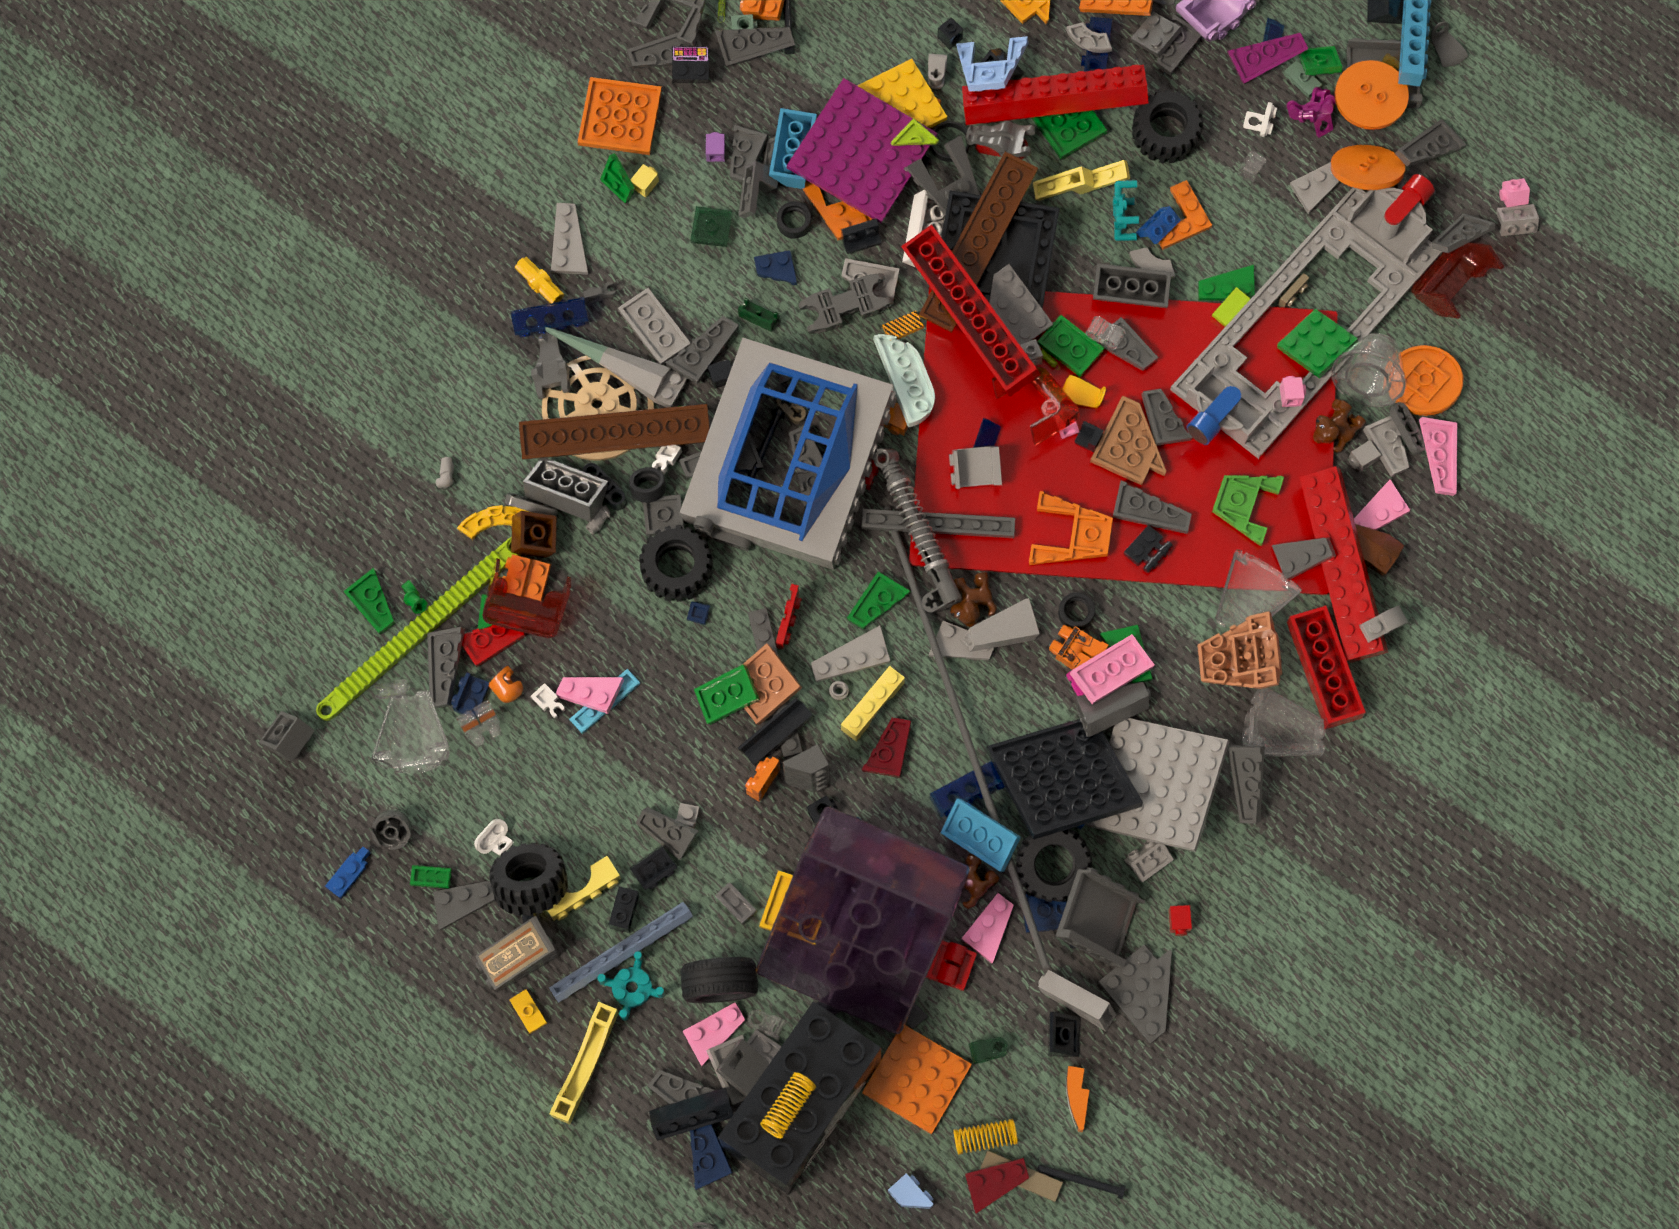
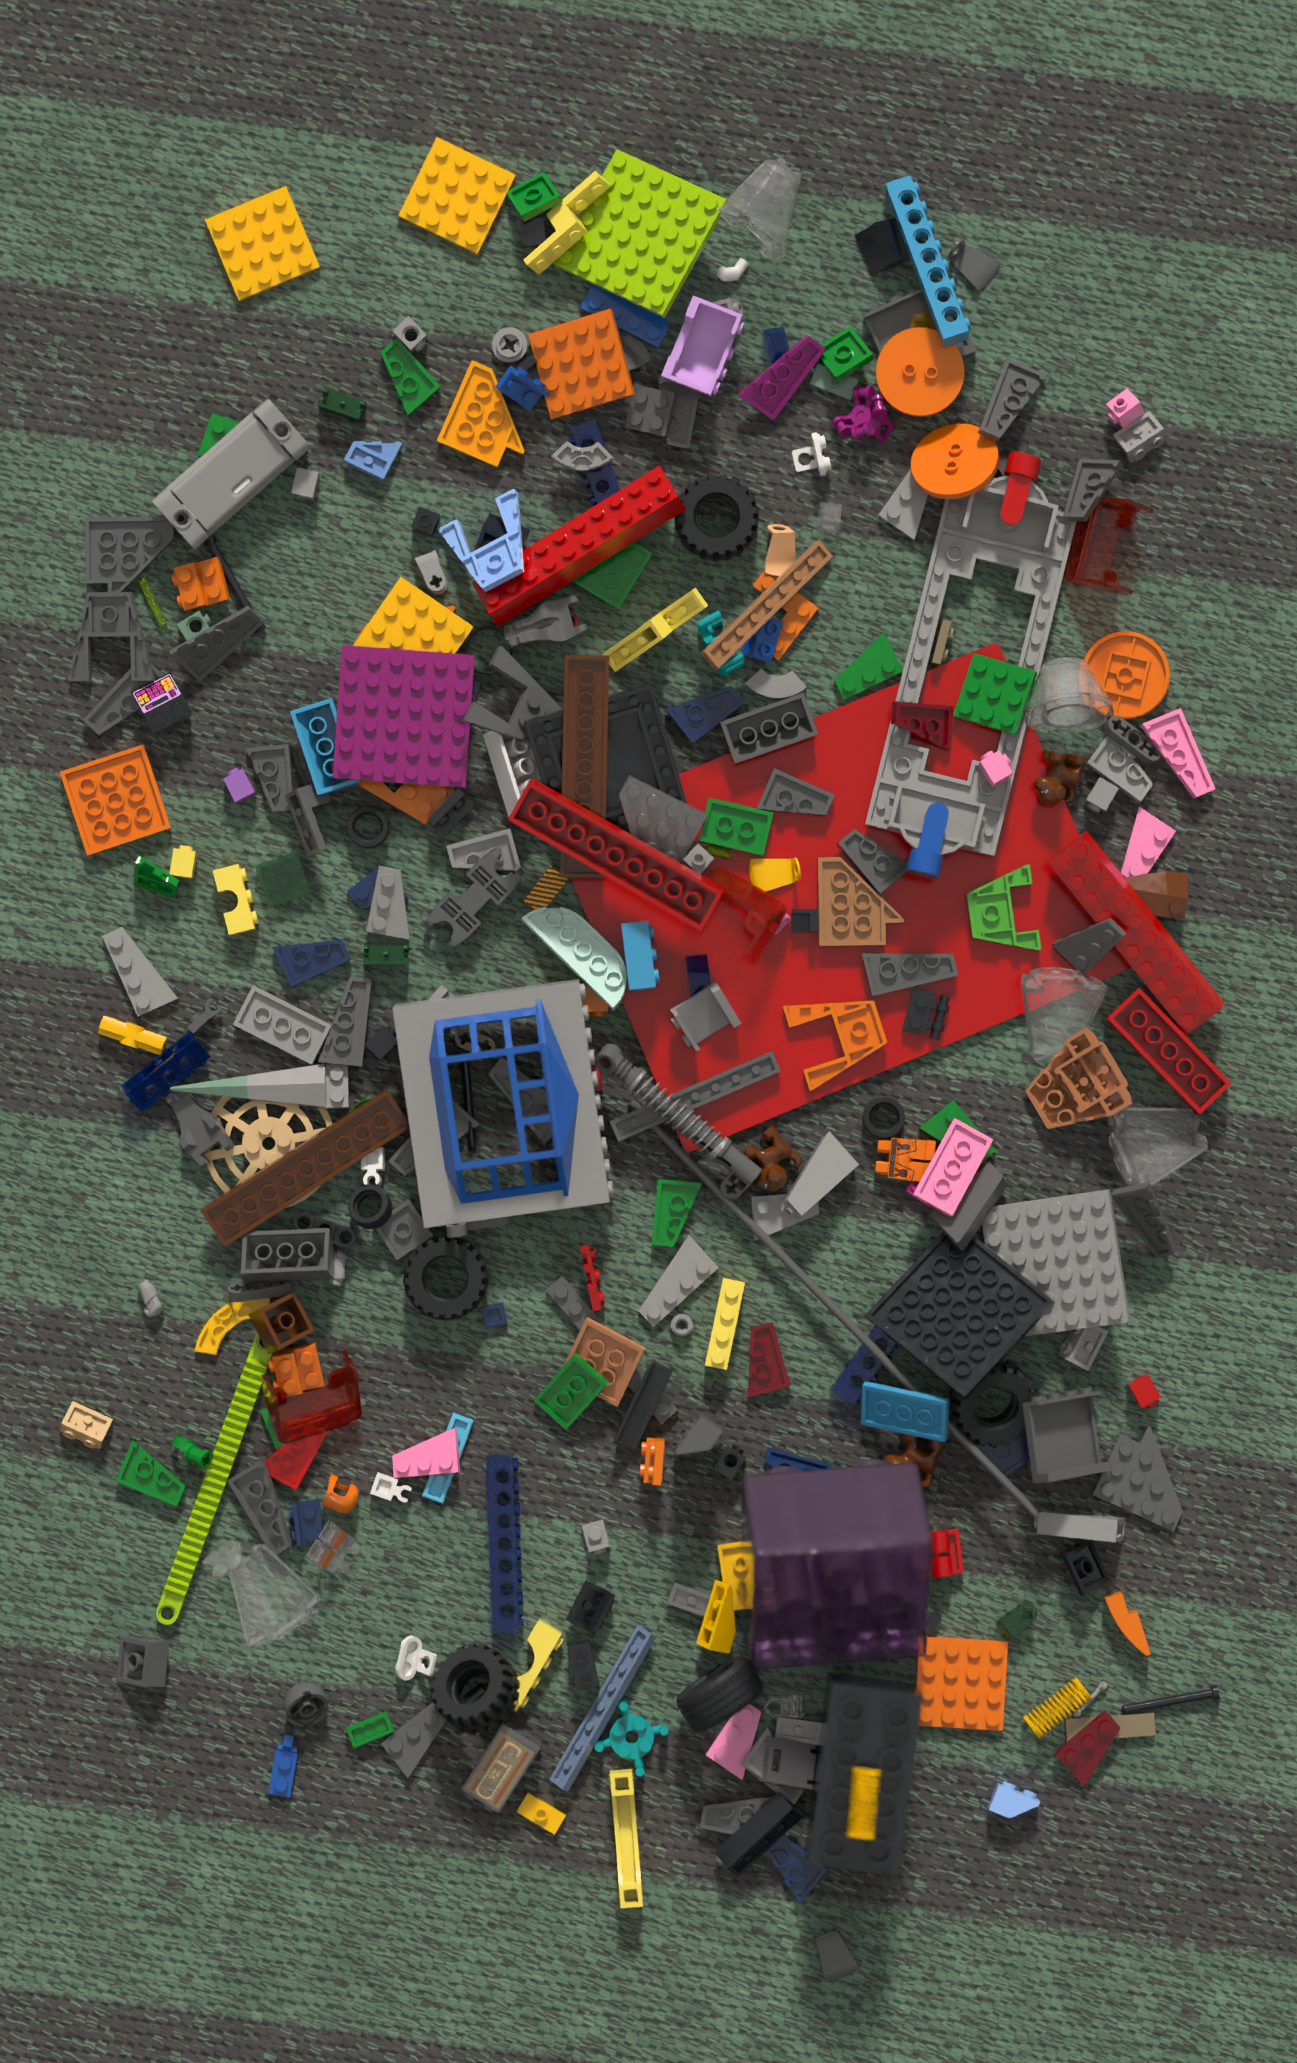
camera: 30 degrees left, 15 degrees up
dark grey wing [636,807,699,860] -> none
lime tile [891,118,939,146] -> none
bright pink wing [961,893,1014,964] -> none
clear axle [1086,316,1126,350] -> none
lime tile [1212,287,1250,327] -> none
light grey arch [1359,605,1409,643] -> none
none -> tan bracket [60,1401,113,1449]
none -> light yellow arch [213,864,259,936]
none -> dark blue wing [272,939,351,988]
none -> light grey wing [366,866,410,940]
none -> clear blue brick [486,1453,524,1634]
none -> dark azure brick [621,921,660,992]
none -> dark blue wing [665,686,745,744]
none -> yellow slope [696,1580,736,1654]
none -> medium nougat plate [701,540,833,670]
none -> light nougat piece [764,524,796,577]
none -> dark red wing [891,701,953,751]
none -> light grey hinge [1073,1681,1107,1718]

